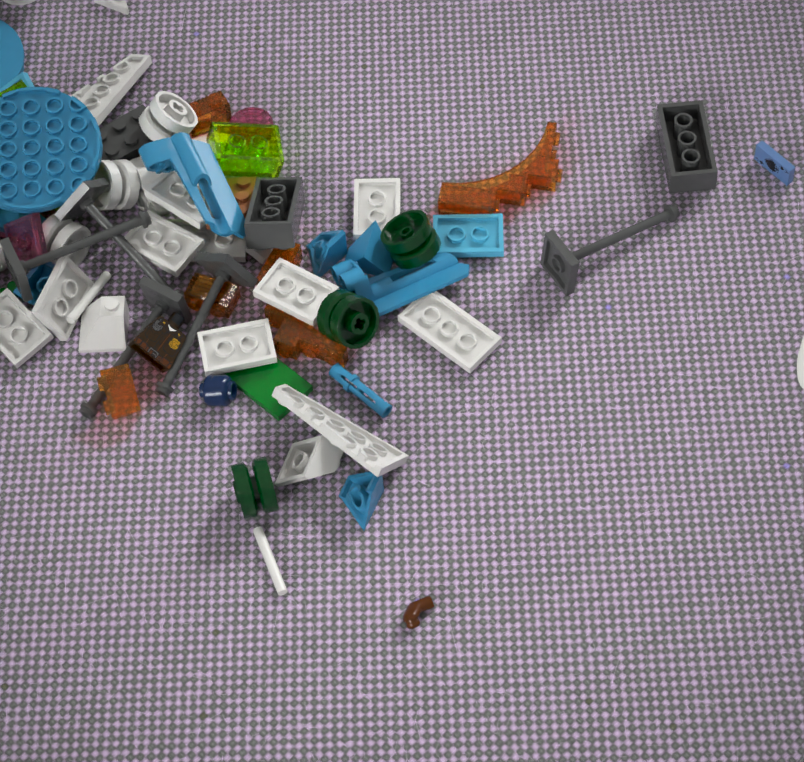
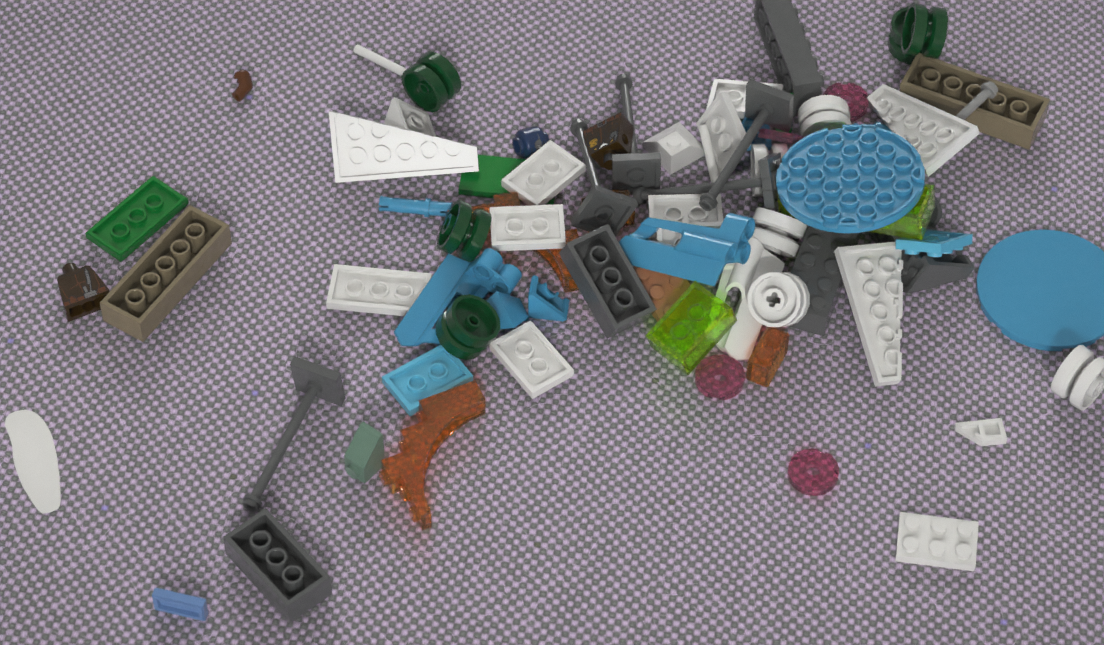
camera: 140 degrees right, 5 degrees down
clear orange brick [97,363,142,420] -> none
none -> dark brown torso [57,263,110,322]
none -> green tile [85,176,189,262]
none -> dark tan brick [100,205,232,342]
none -> sand green slope [344,421,385,484]
none -> clear pink tile [787,448,839,496]

